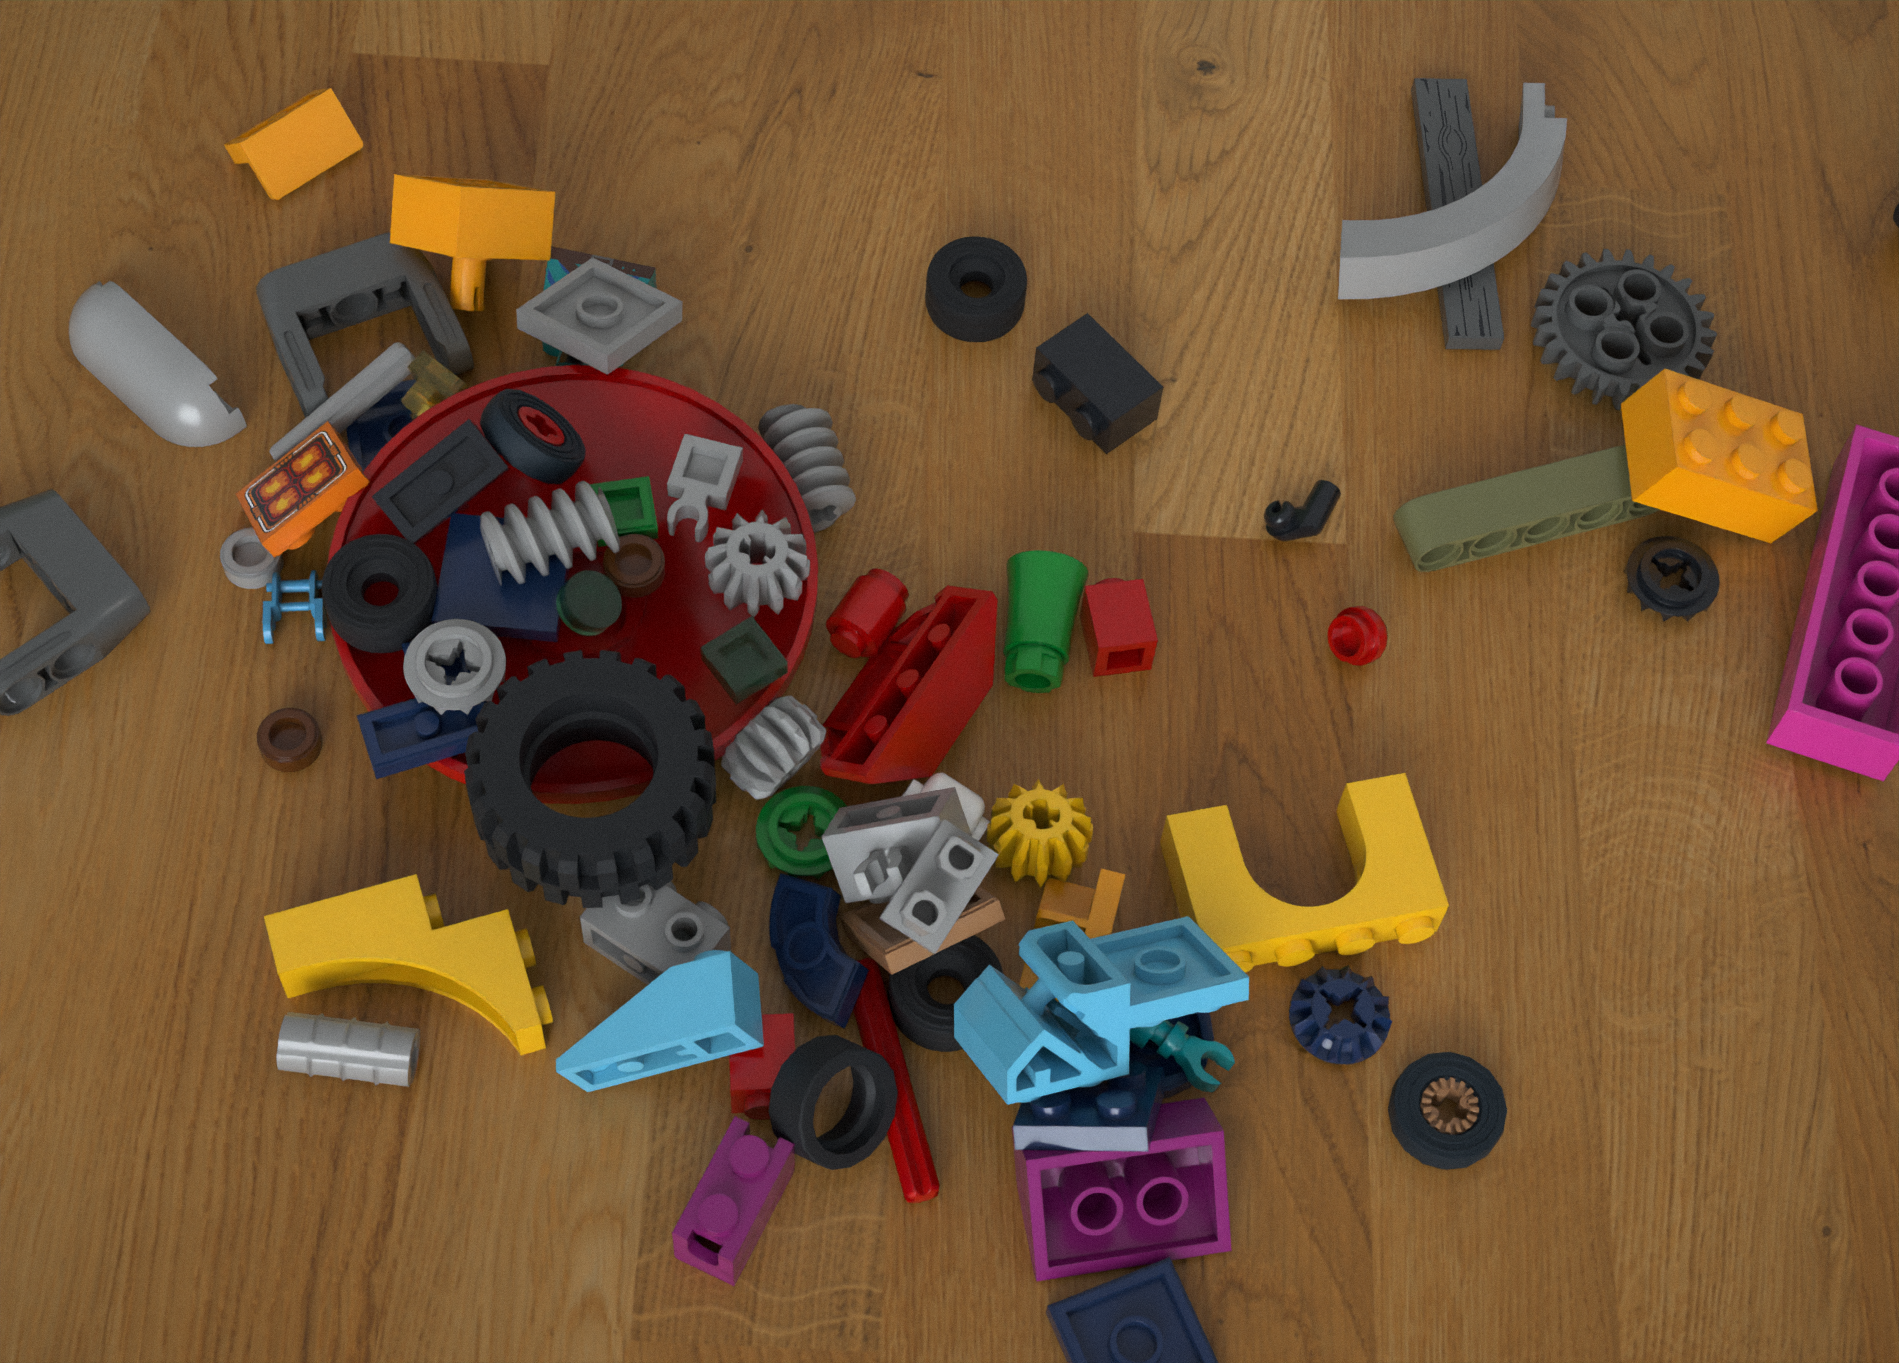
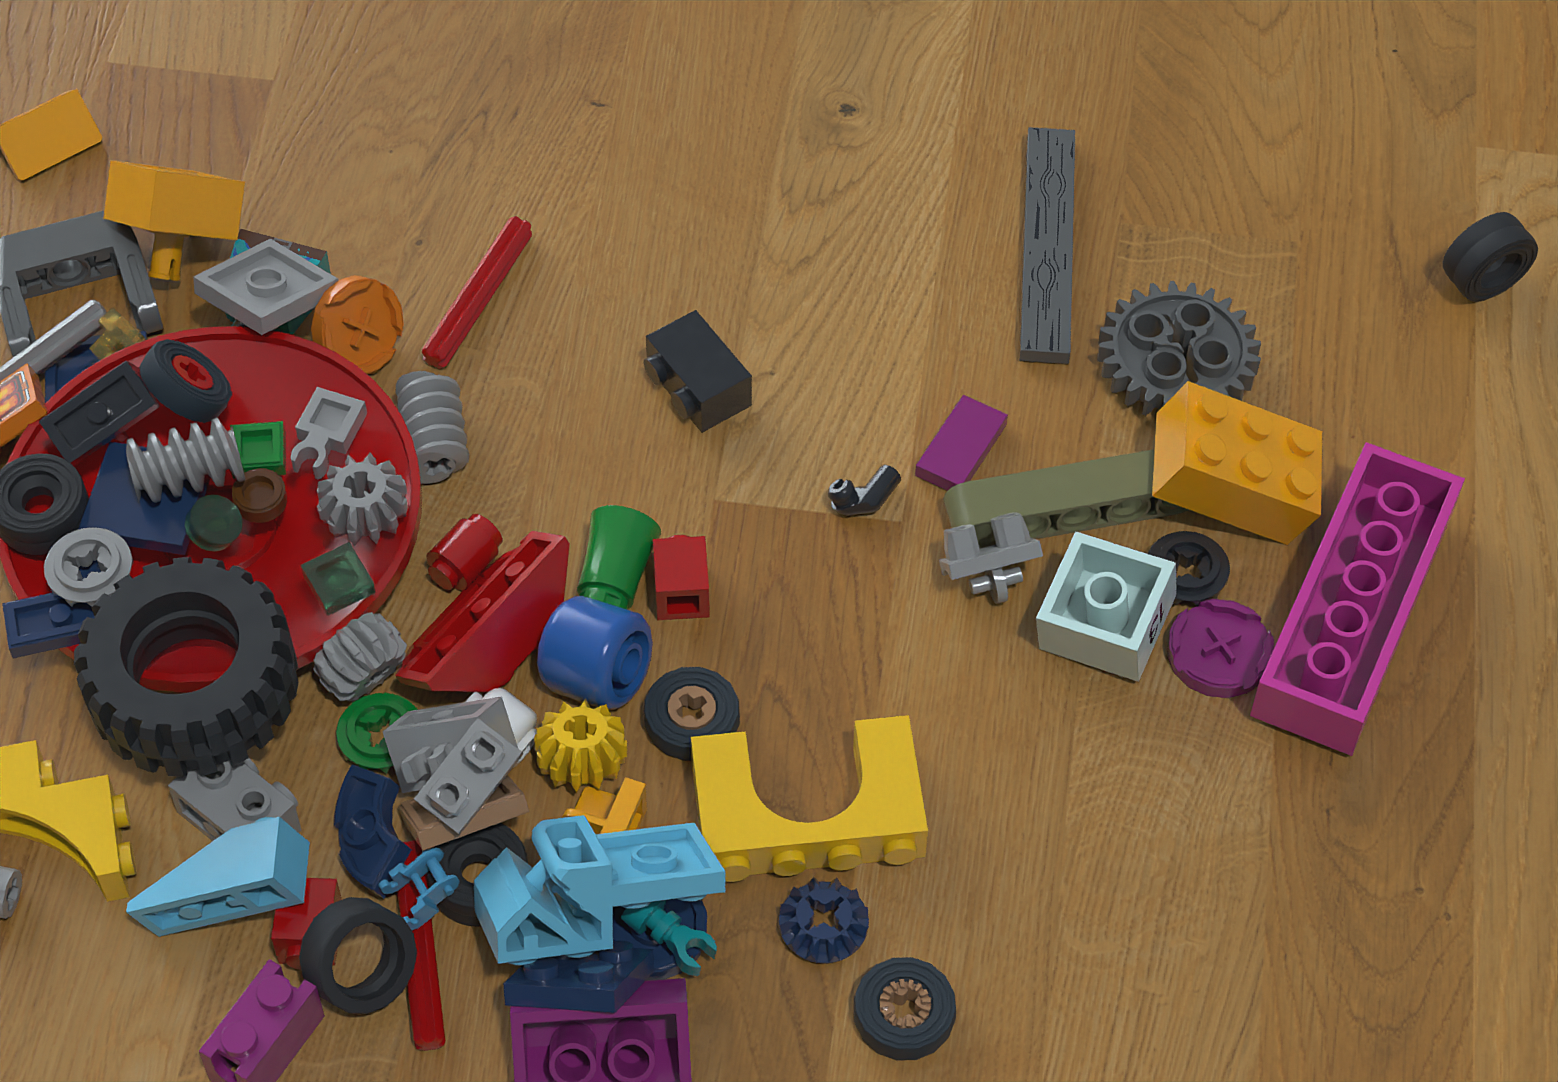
camera: 10 degrees right, 5 degrees down
black tyre [925,236,1027,342] -> none
red plate [1327,606,1388,666] -> none
light grey arch [1338,83,1567,299] -> none
none -> orange tile [311,275,404,375]
none -> dark azure piece [379,848,460,930]
none -> red axle [422,216,532,369]
none -> blue head [537,596,653,710]
none -> black bush [644,667,740,761]
none -> magenta tile [915,395,1008,491]
none -> light grey hips [939,512,1043,604]
none -> light aqua brick [1036,531,1176,682]
none -> magenta tile [1167,599,1274,698]

